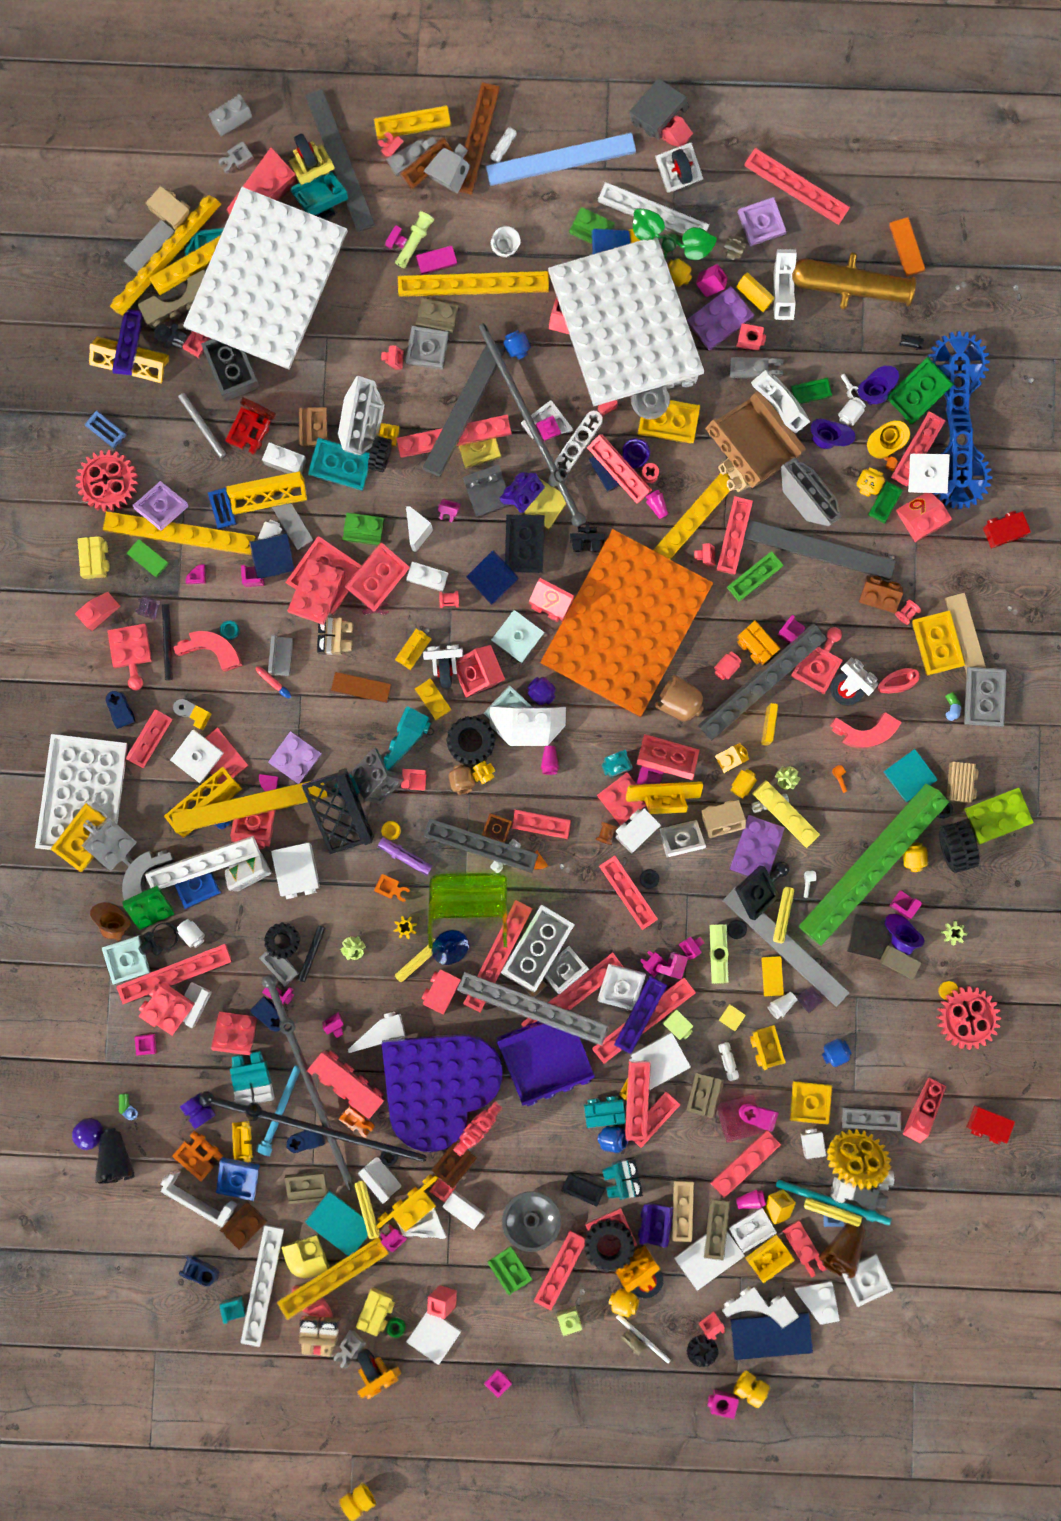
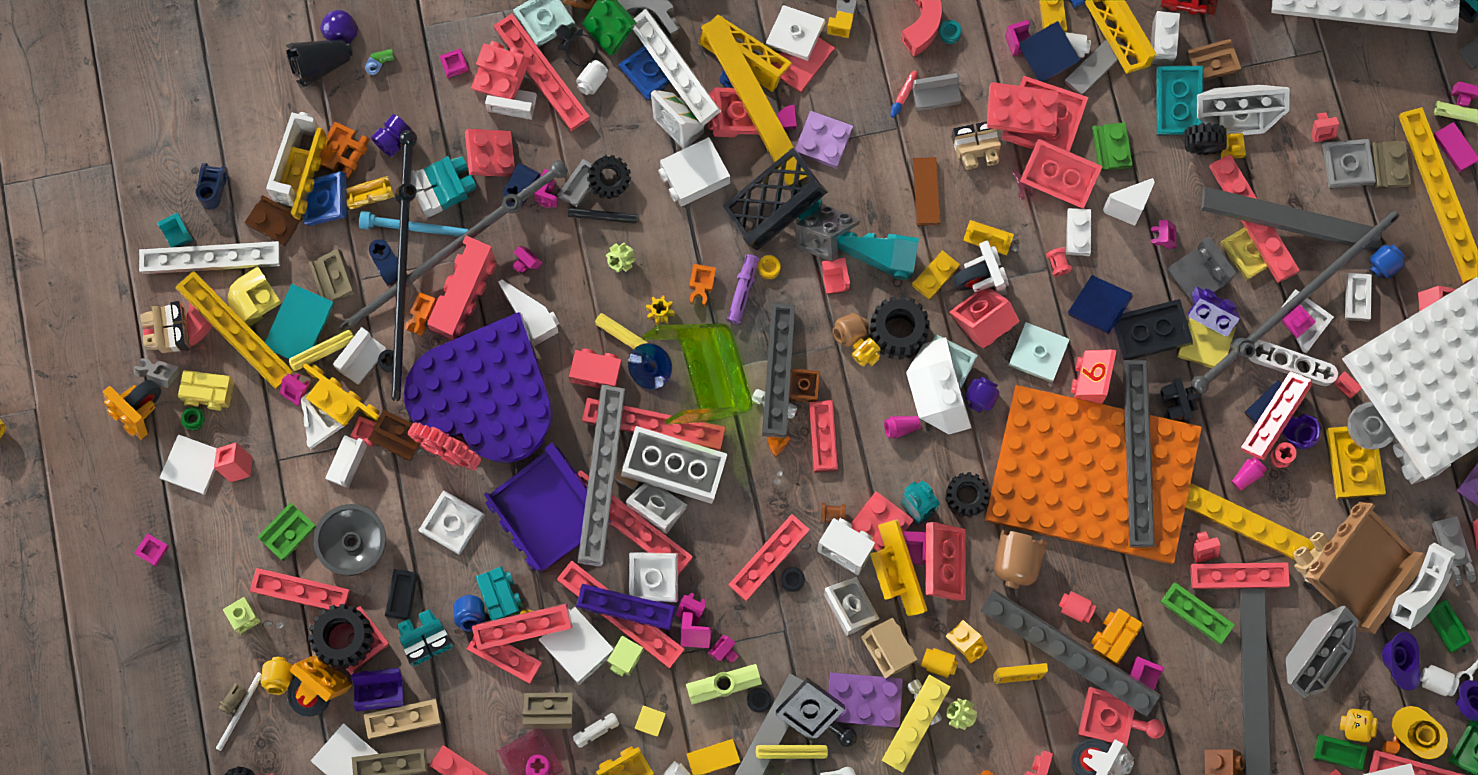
camera: 70 degrees right, 10 degrees down
none -> yellow bracket [280,127,328,220]
none -> white tile [418,490,485,555]
none -> black tyre [945,472,990,518]
none -> dark grey tile [1123,360,1155,548]
none -> white plate [1345,273,1372,322]

